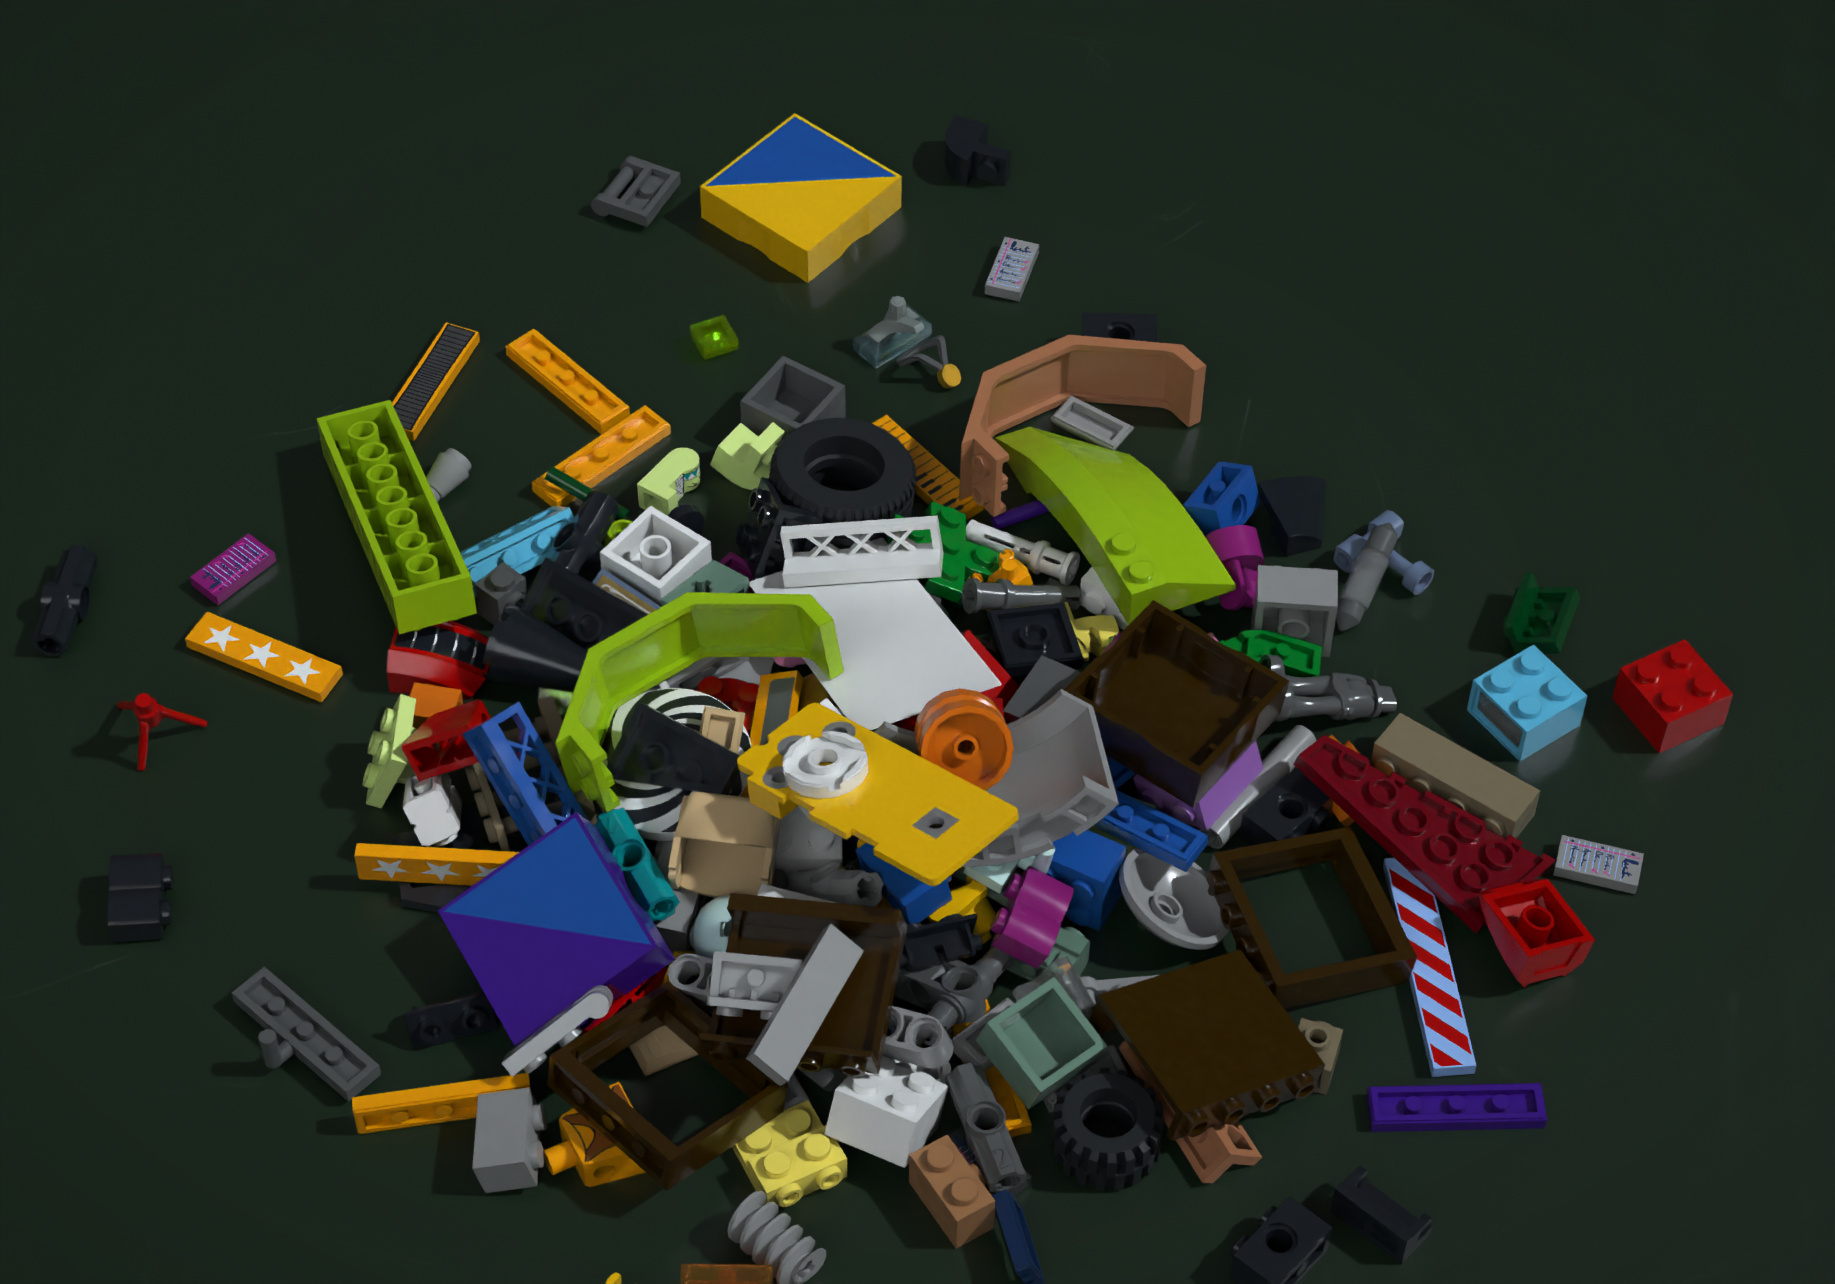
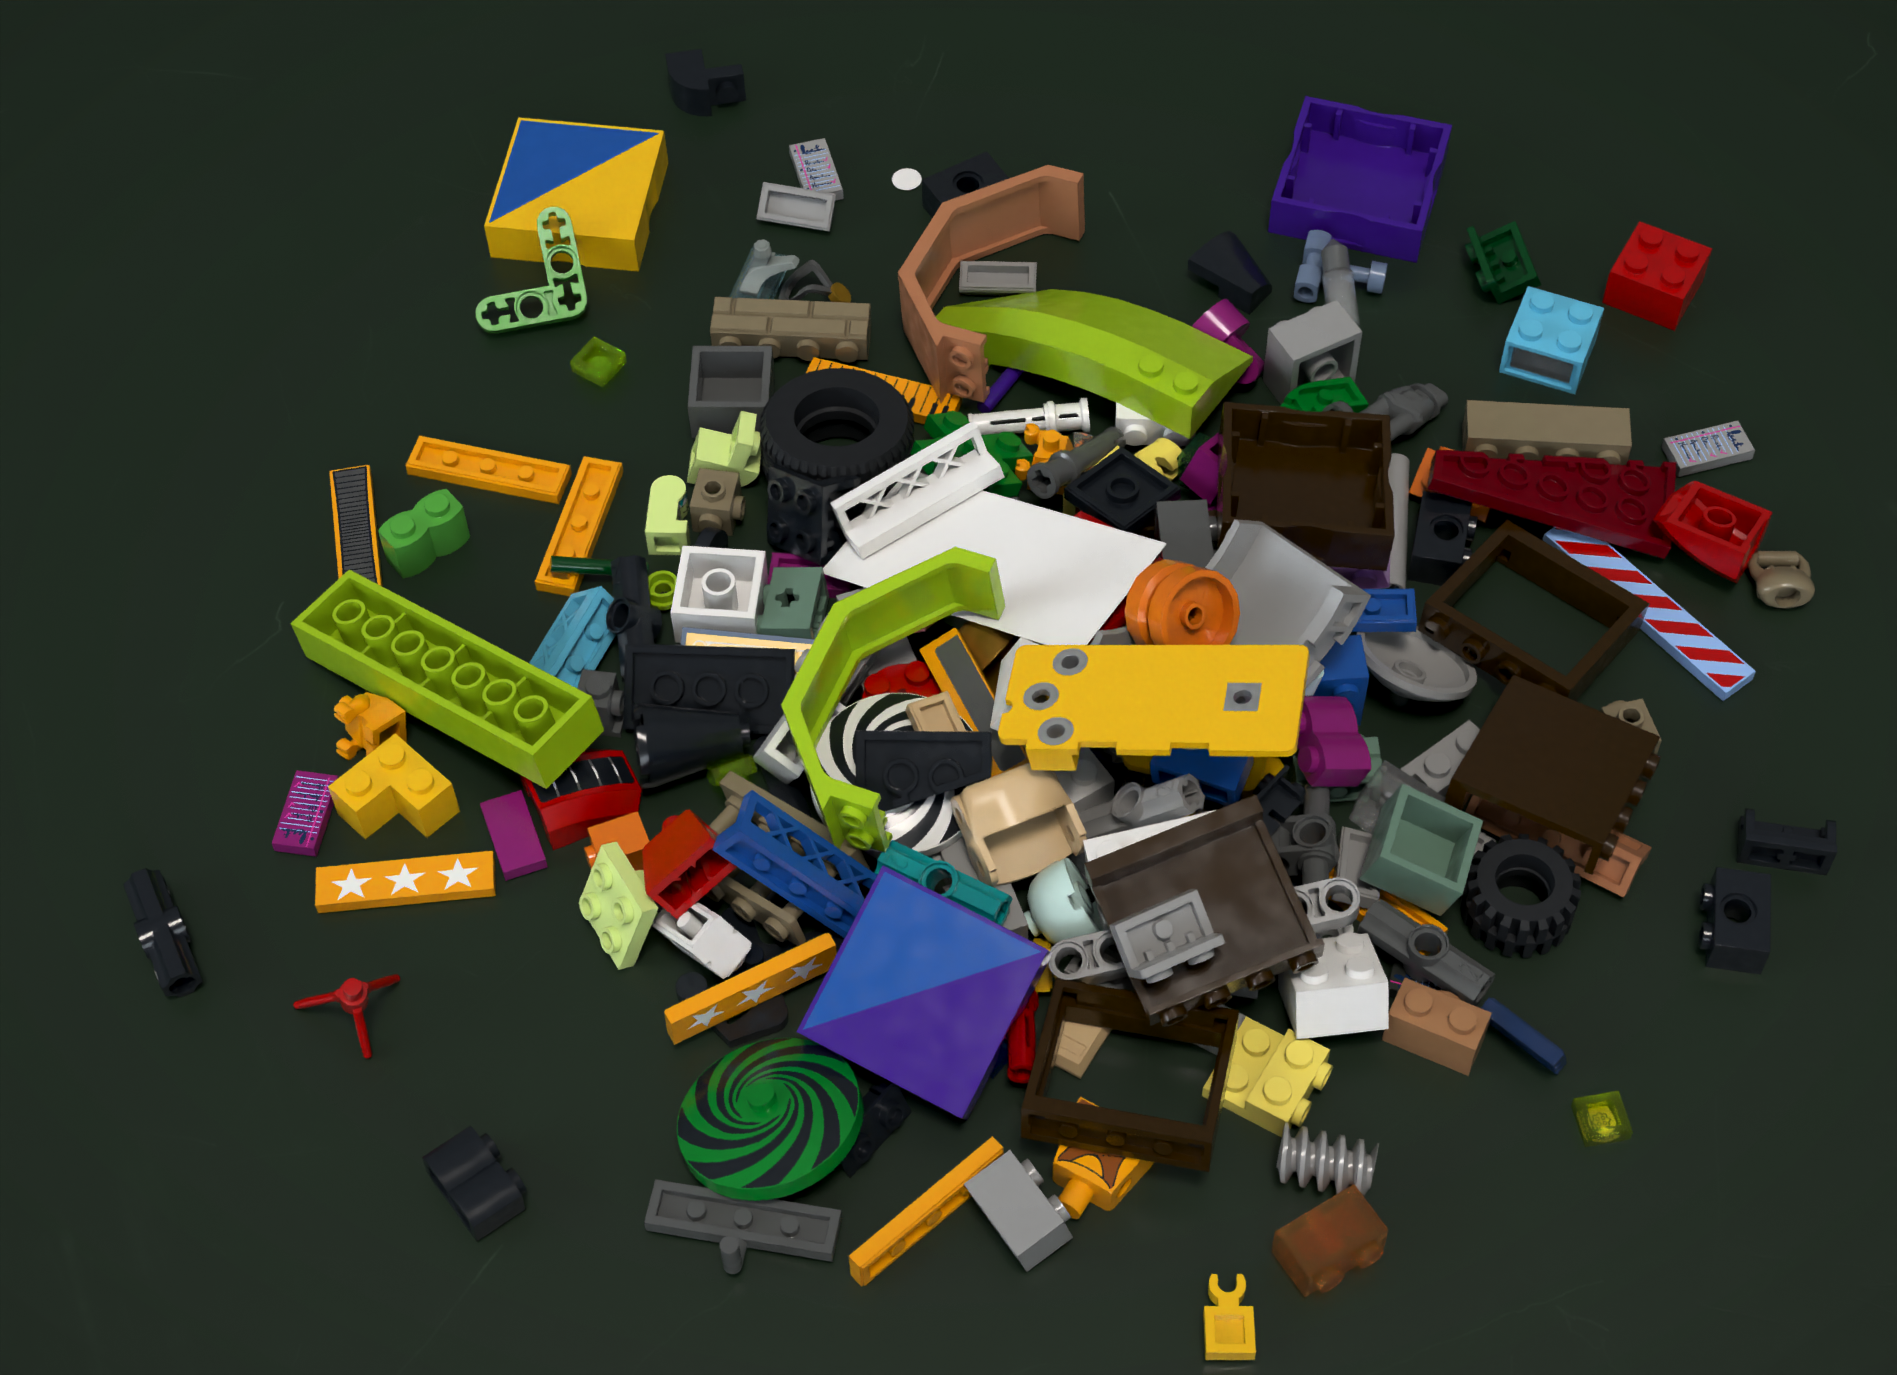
camera: 30 degrees left, 5 degrees up
light grey cone [426,448,472,503] -> none
light grey plate [502,985,613,1077] -> none
dark grey plate [591,156,681,227] -> none
light grey tile [746,924,864,1086] -> none
white tile [783,731,869,799] -> none
blue brick [1183,461,1261,536] -> none
dark purple tile [1366,1083,1547,1132] -> none
none -> yellow brick [328,733,460,840]
none -> light orange piece [334,692,407,760]
none -> bright green brick [378,489,470,578]
none -> bright green beam [476,207,587,334]
none -> magenta tile [480,790,548,881]
none -> dish [677,1038,864,1201]
none -> dark tan brick [689,468,746,536]
none -> dark tan brick [710,297,872,363]
none -> light grey tile [756,182,837,232]
none -> white sticker [892,168,922,190]
none -> dark purple tile [1268,96,1452,263]
none -> dark tan piece [1748,551,1815,609]

